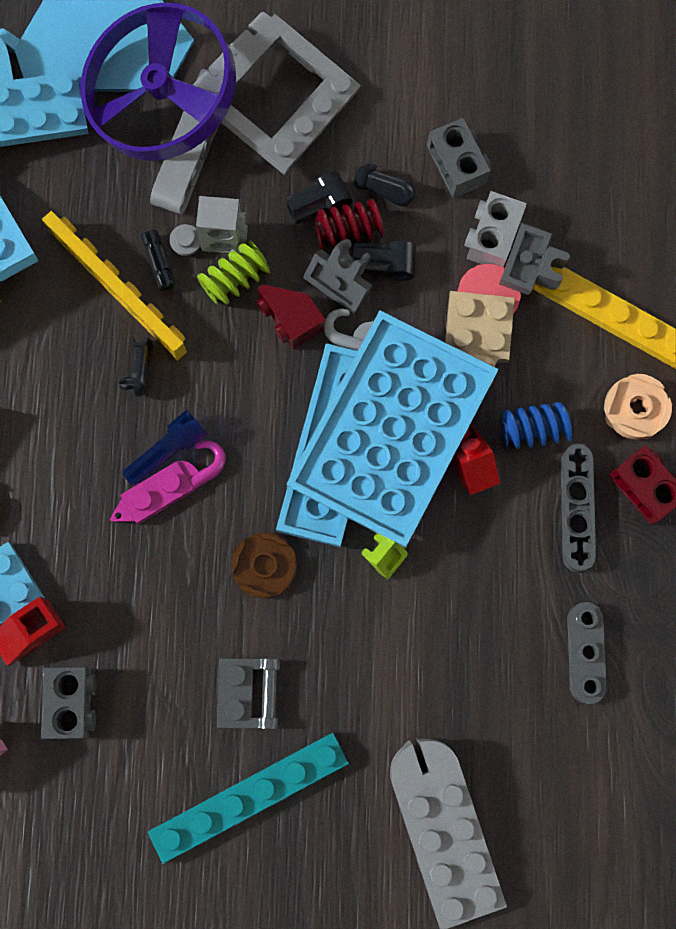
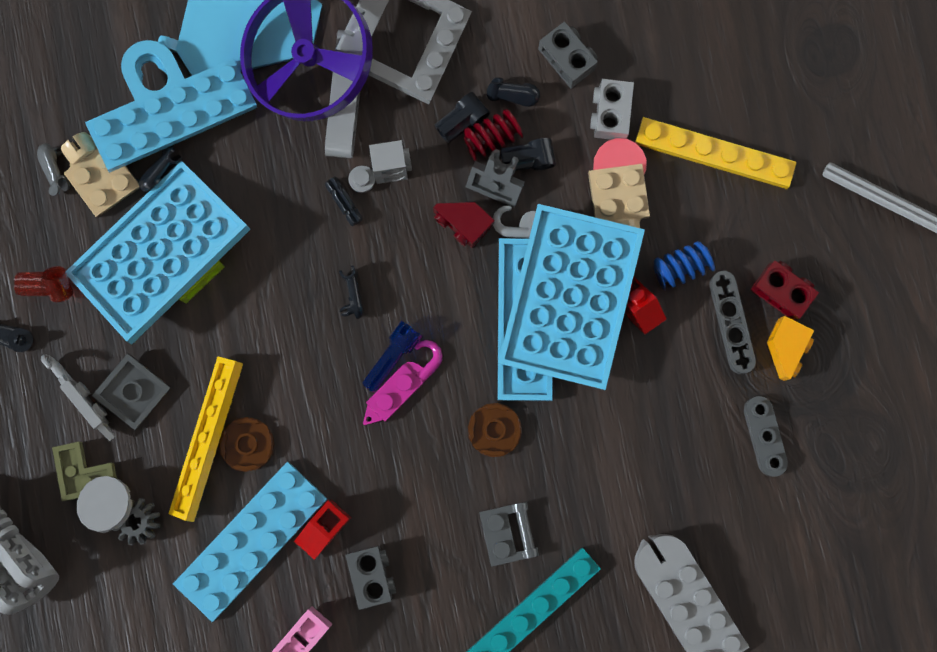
camera: 10 degrees left, 5 degrees up
yellow plate [42,211,187,361] -> none
lime piece [197,240,270,304] -> none
lime tile [361,533,408,579] -> none
dark grey plate [499,223,570,295] -> none
light nougat plate [604,374,672,440] -> none
none -> light orange slope [767,316,814,381]

